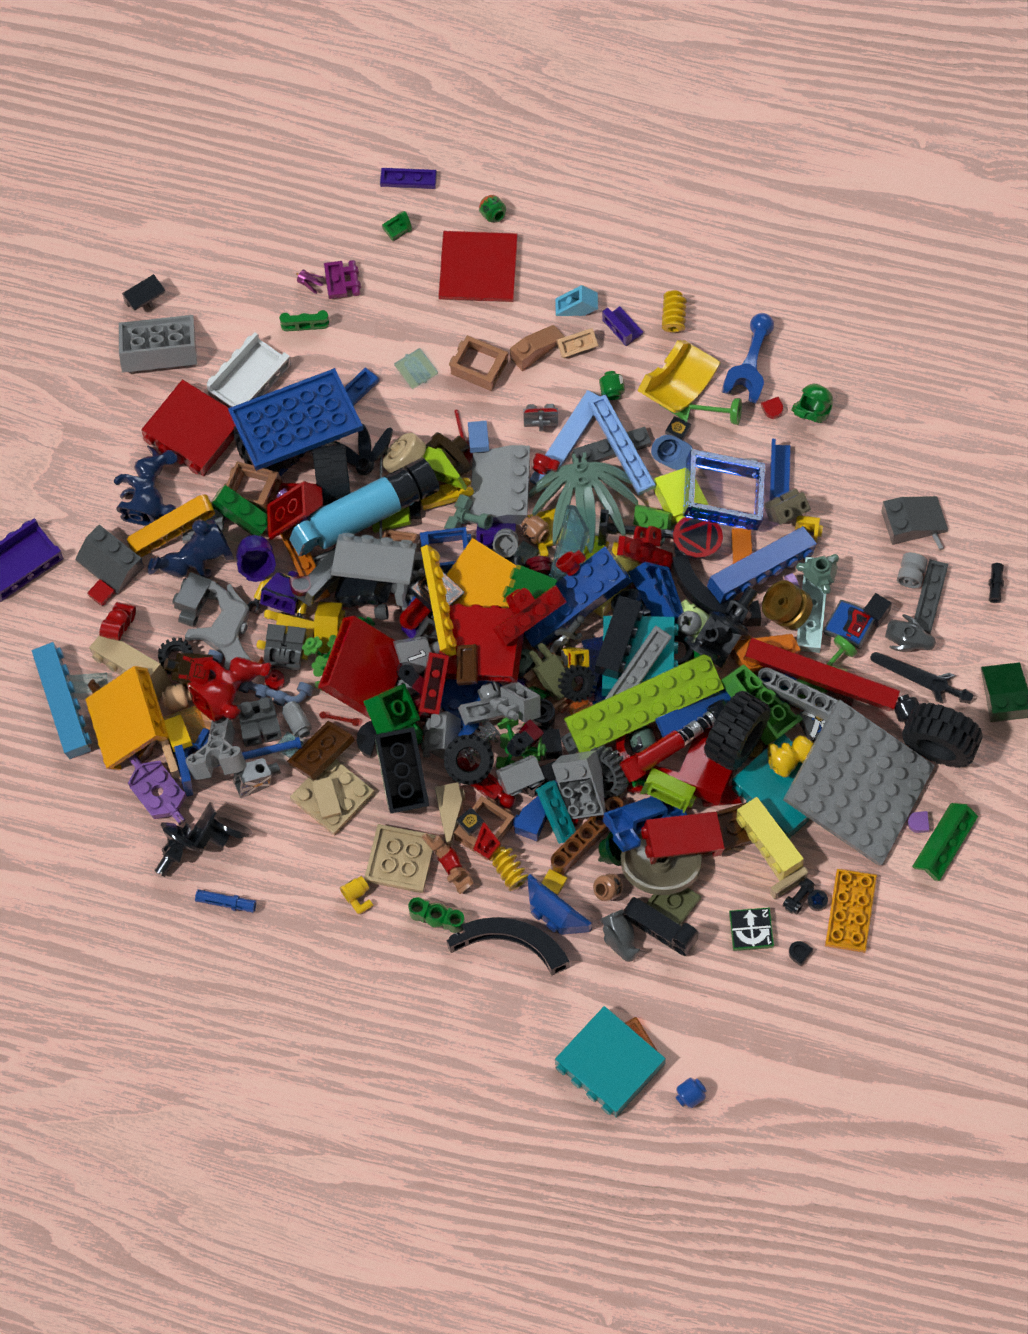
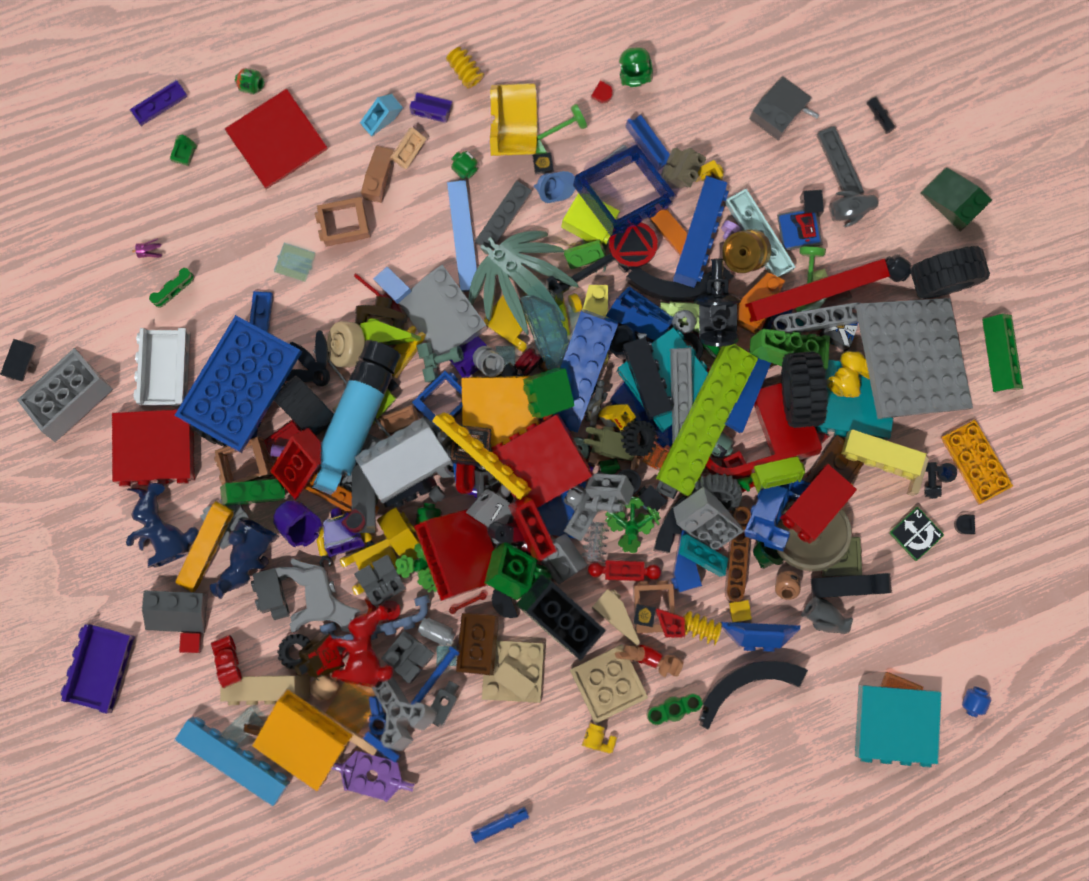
camera: 45 degrees left, 15 degrees up
black piece [154,802,252,877] -> none
yellow tile [164,715,193,752] -> none
magenta plate [324,260,361,299] -> none
black tyre [444,734,494,785] -> none
reddish brown tile [457,644,478,686] -> none
blue tile [458,723,480,736] -> none
red plate [493,586,566,646] -> none
light grey brick [496,755,545,796] -> none
black leg [507,719,544,757] -> none
nougat head [521,515,550,544] -> none
flat silver hips [523,404,558,432] -> none
red piece [532,453,560,475] -> none
red piece [556,550,586,576] -> none
light blue tile [588,395,656,496] -> none
red plate [617,526,673,572] -> none
red piece [619,699,726,782] -> none
blue piece [721,313,774,404] -> none
sand green rock [796,554,839,594] -> none
black sword [870,652,973,704] -> none
light grey wheel [897,552,928,588] -> none
medium lavender tile [908,811,929,833] -> none

